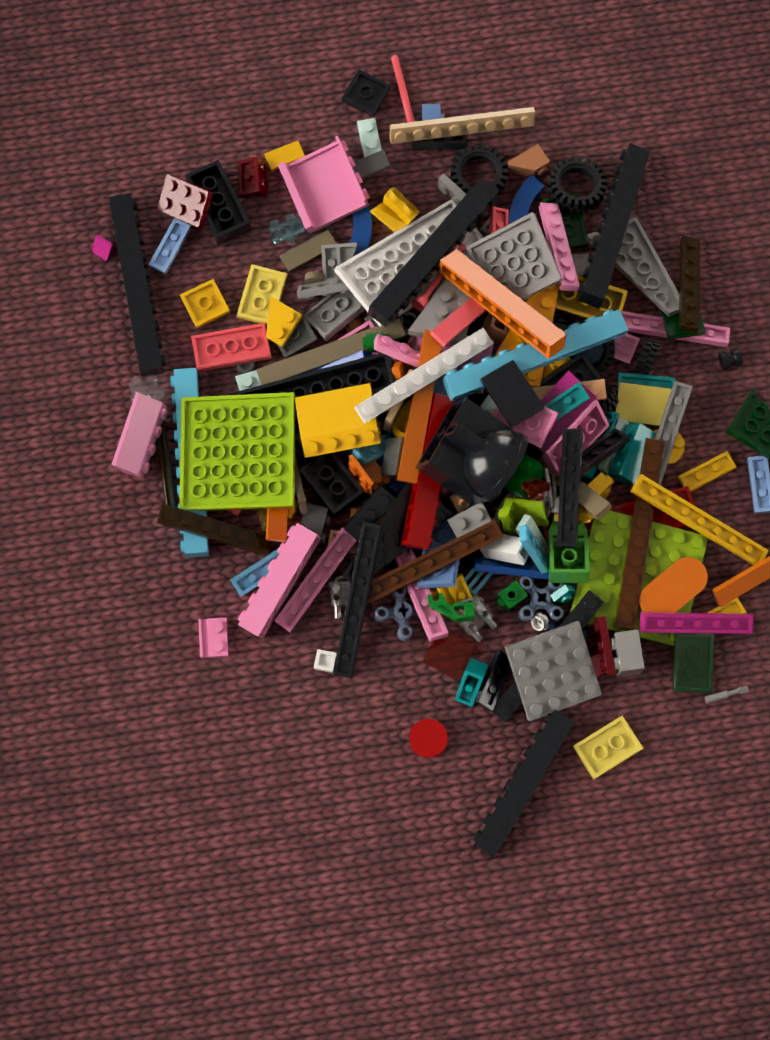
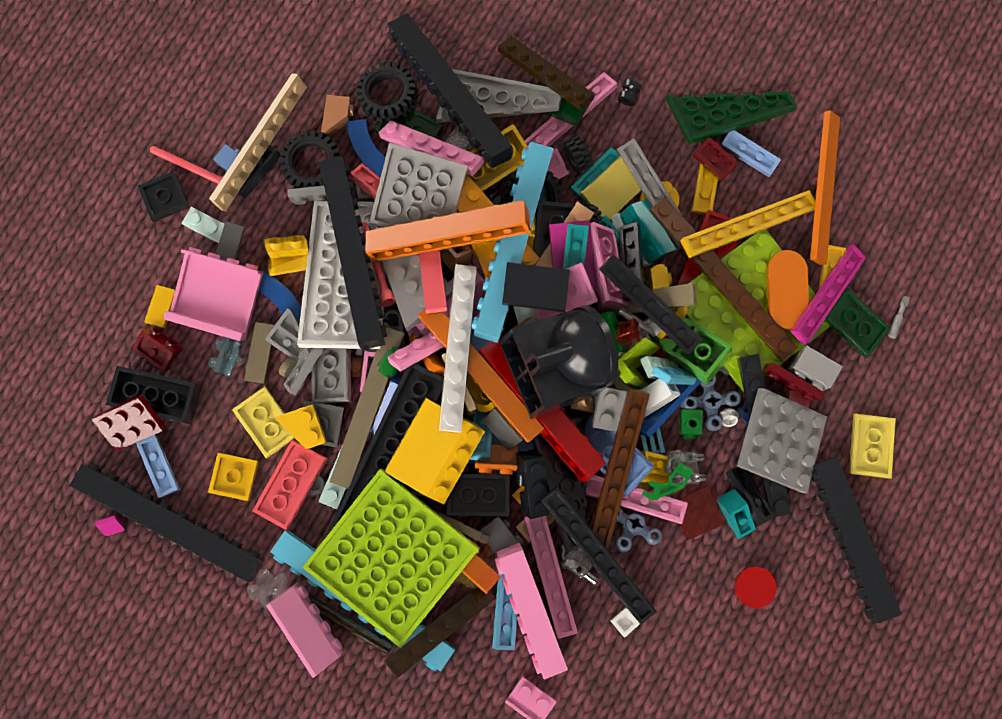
camera: 50 degrees left, 5 degrees up
teal plate [550,584,576,603] -> none
none -> dark red bracket [693,137,738,181]

